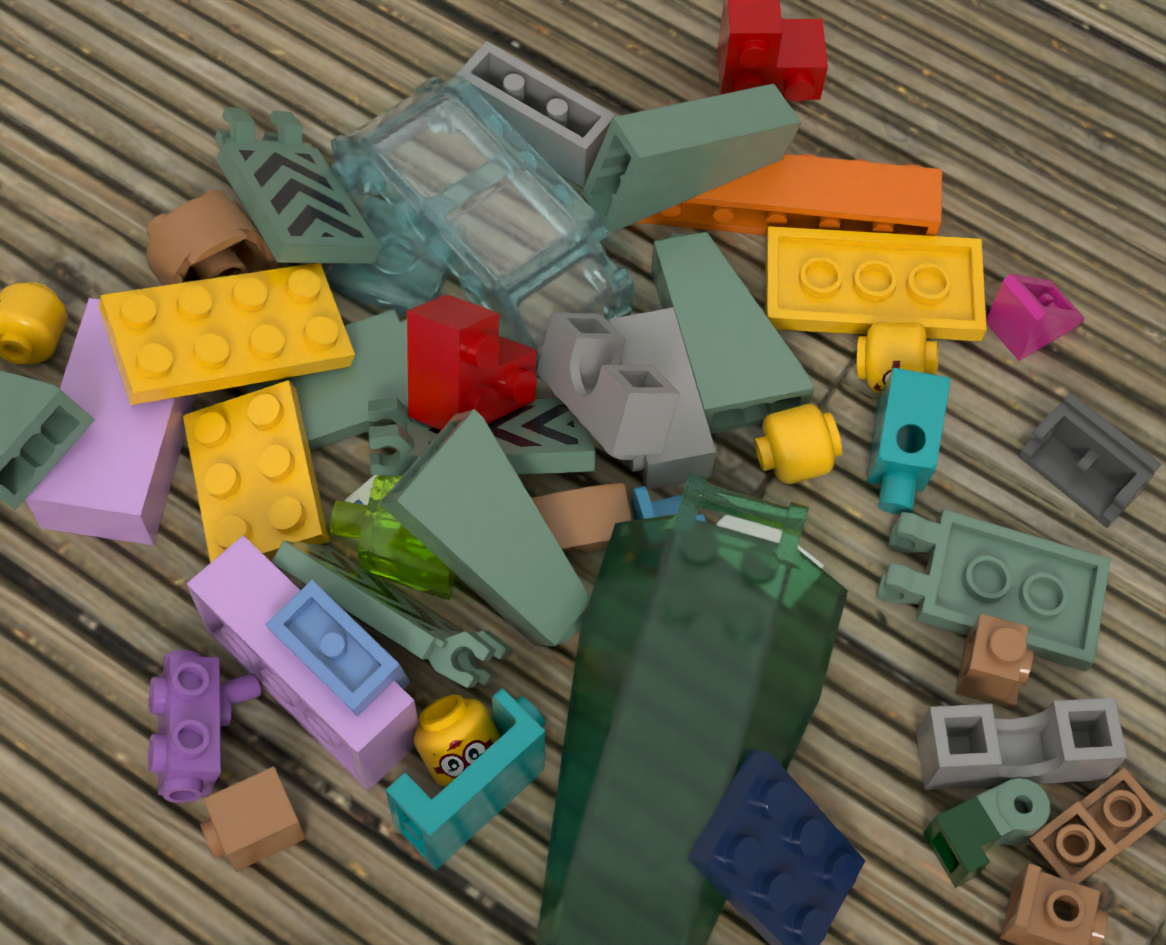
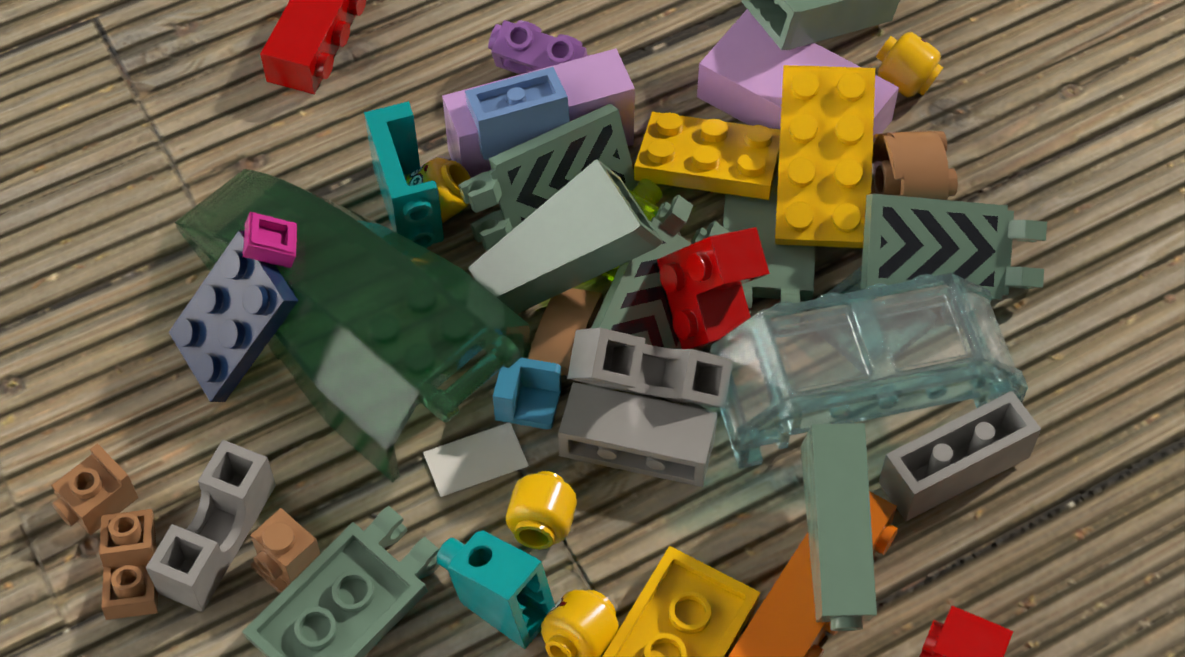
camera: 120 degrees right, 5 degrees down
medium nougat brick [200,766,305,872] -> none
sand green slope [651,232,814,434] -> none
leg [923,778,1050,888] -> none
none -> dark pink tile [243,212,297,268]

